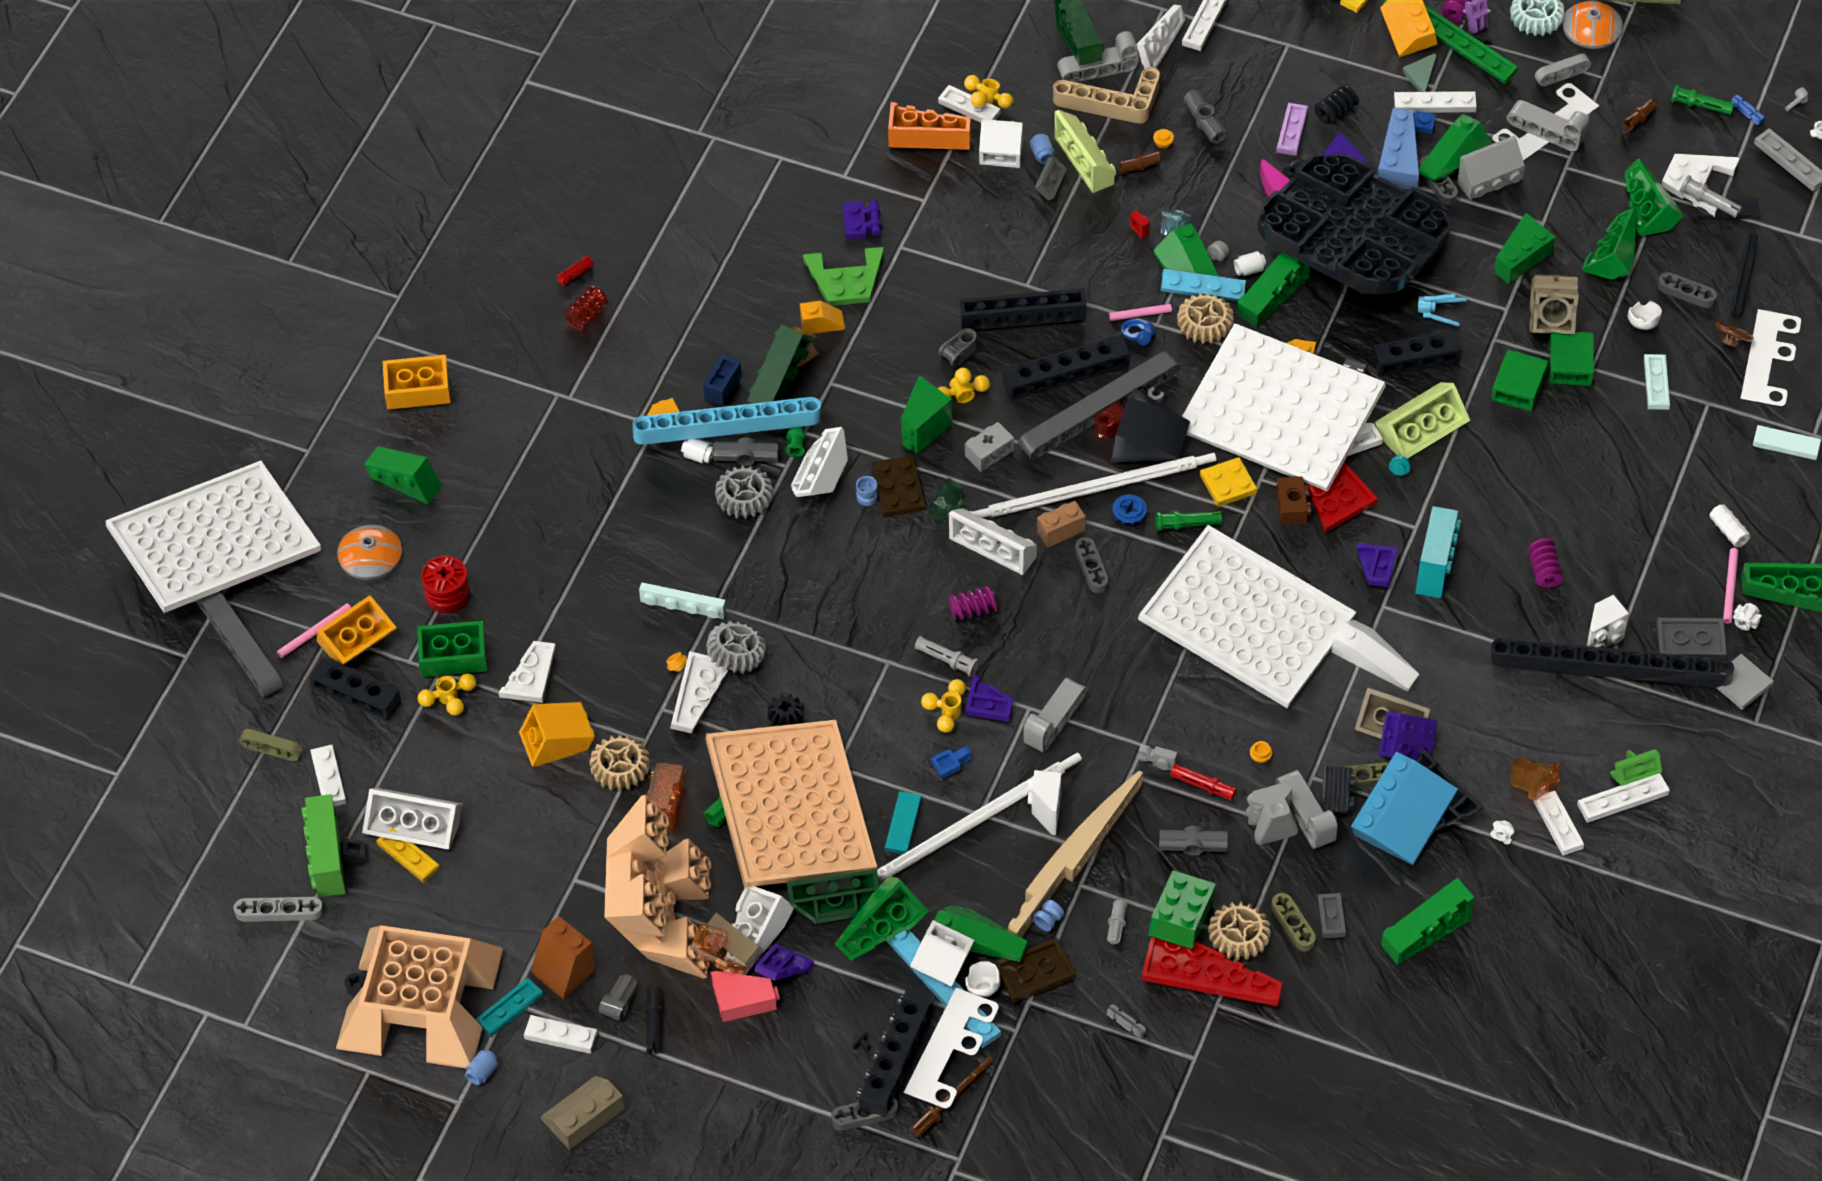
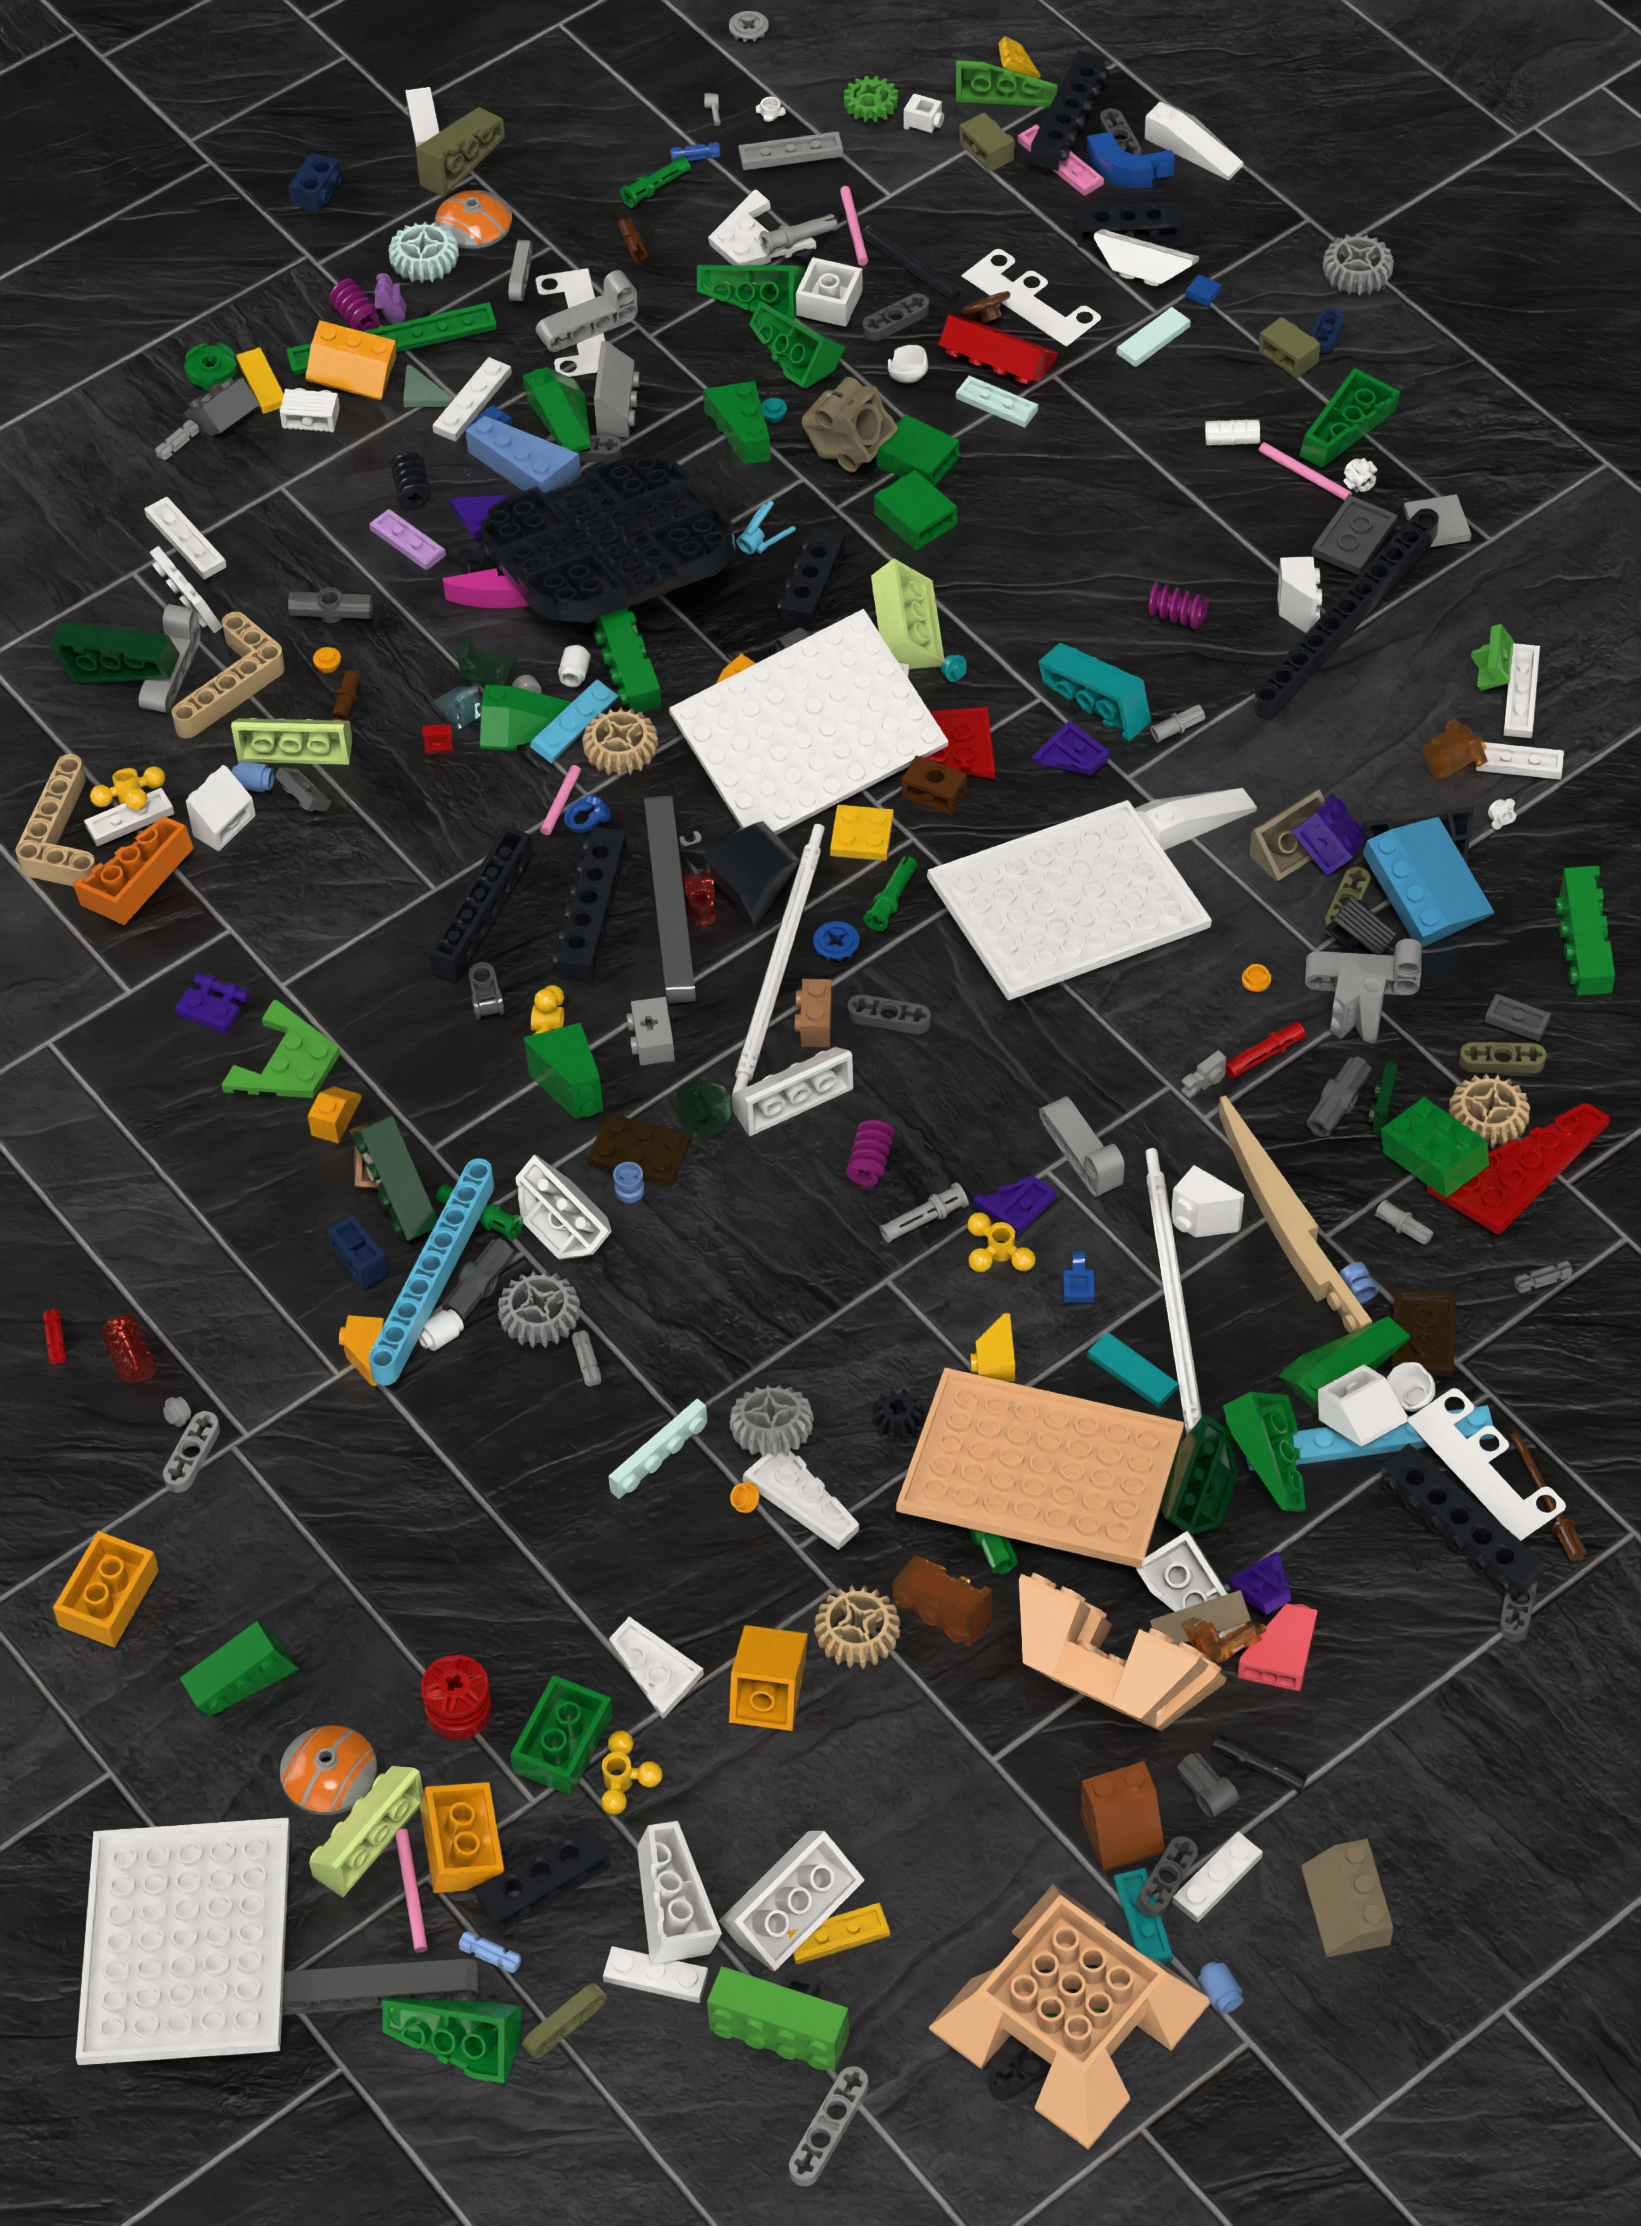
camera: 60 degrees left, 0 degrees up
none -> tan beam [16,754,96,886]
none -> light grey plate [163,1397,191,1427]
none -> light grey beam [163,1411,220,1493]
none -> white brick [280,388,340,432]
none -> yellowish green slope [309,1766,423,1897]
none -> green wedge [383,1998,522,2084]
none -> clear green piece [456,635,517,686]
none -> light blue axle [458,1931,521,1973]
none -> light grey axle [572,1330,601,1387]
none -> white wedge [637,1821,722,1965]
none -> teal plate [761,398,787,423]
none -> white brick [796,257,863,327]
none -> bright pink bar [840,186,868,266]
none -> red slope [938,315,1059,385]
none -> yellow slope [970,1313,1015,1382]
none -> dark grey beam [1136,1836,1198,1918]
none -> light grey axle [1150,705,1205,743]
none -> dark green plate [1368,1062,1398,1136]

